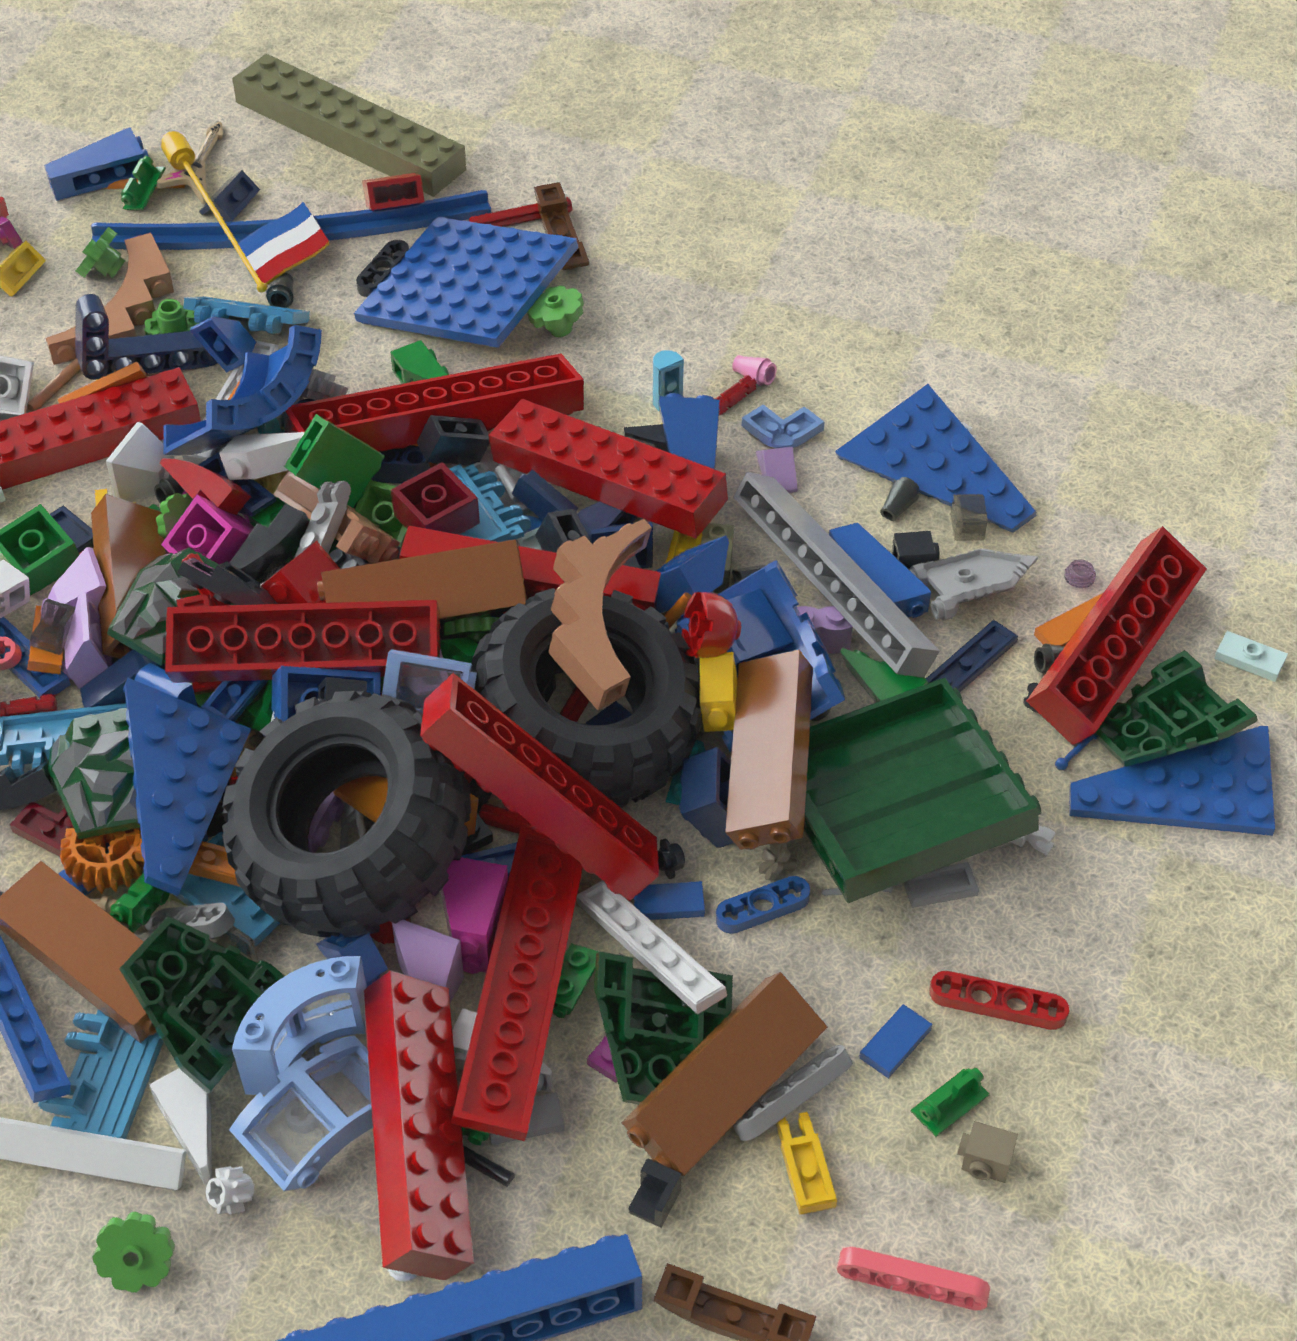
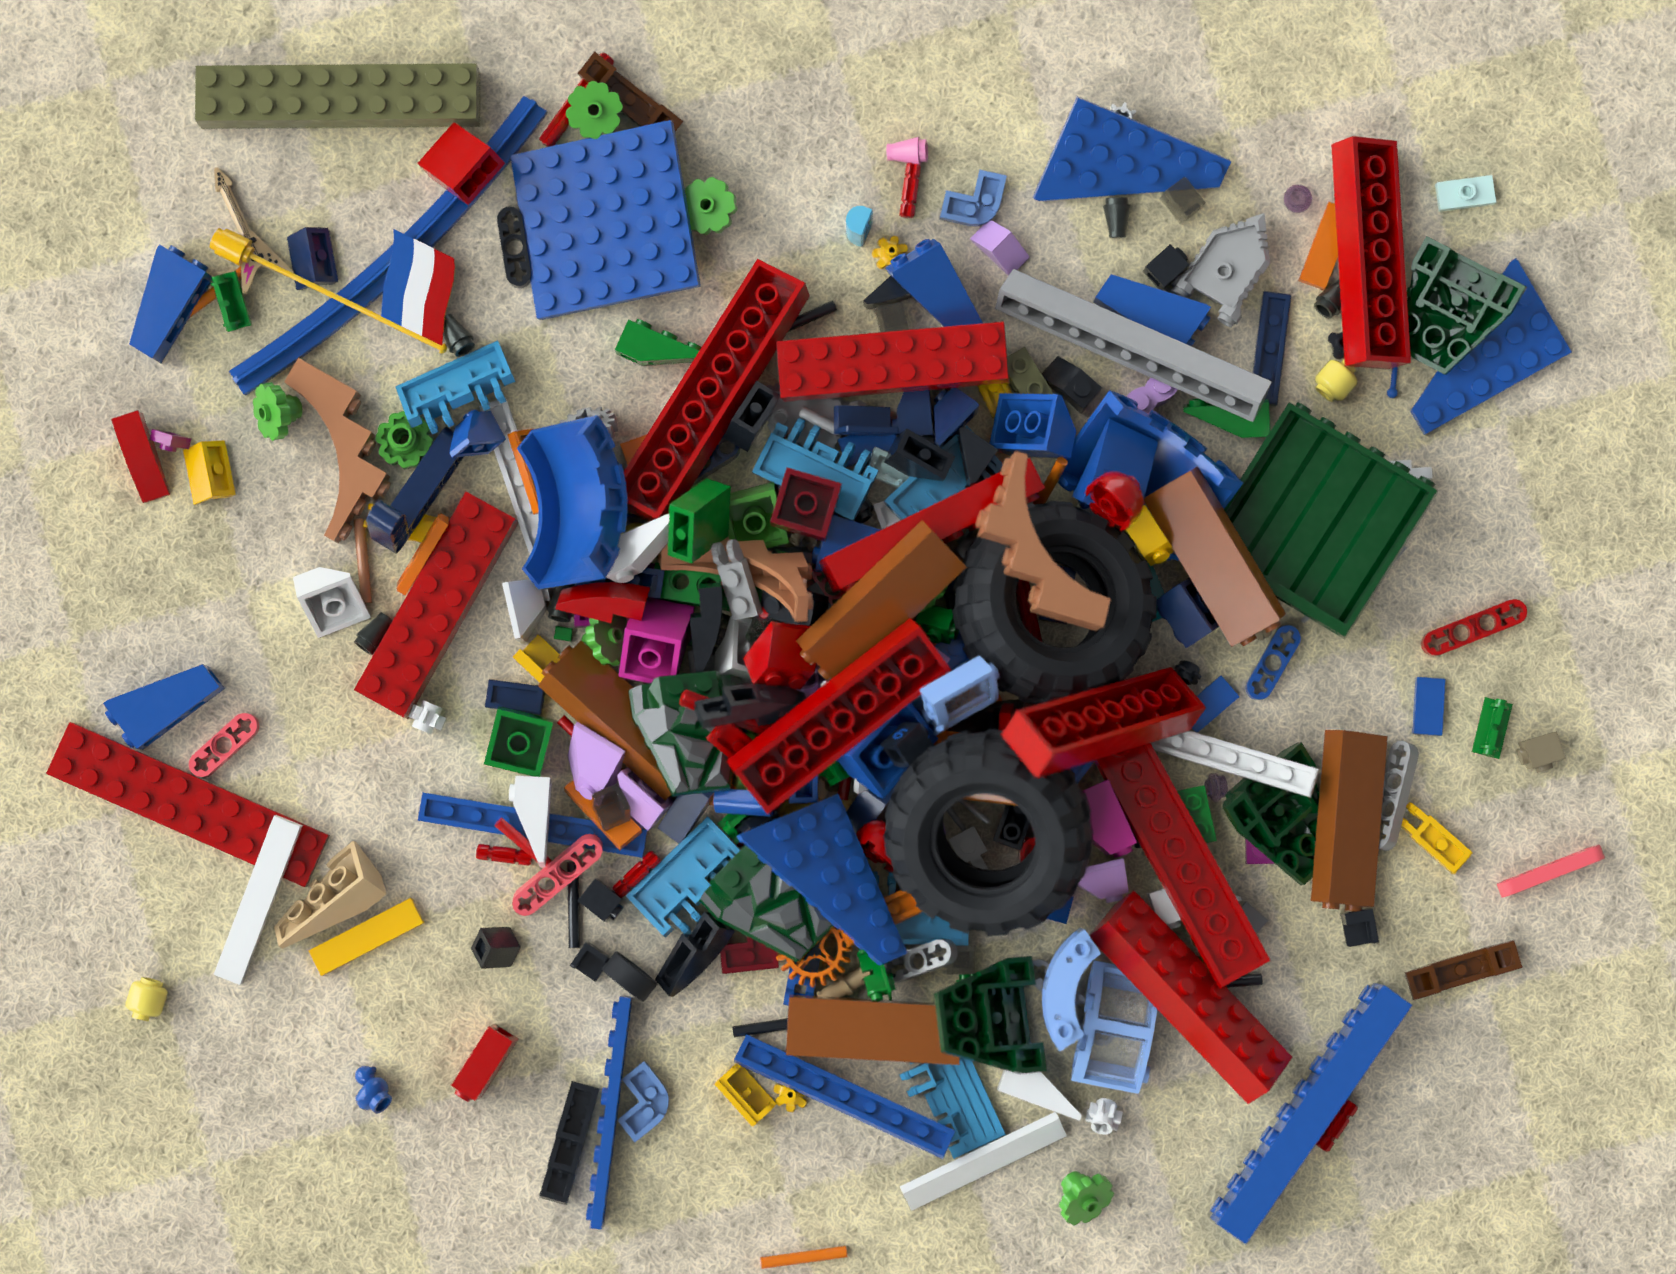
camera: 35 degrees left, 35 degrees up
none -> bright green plant [566,81,623,139]
none -> light yellow head [1315,359,1357,402]

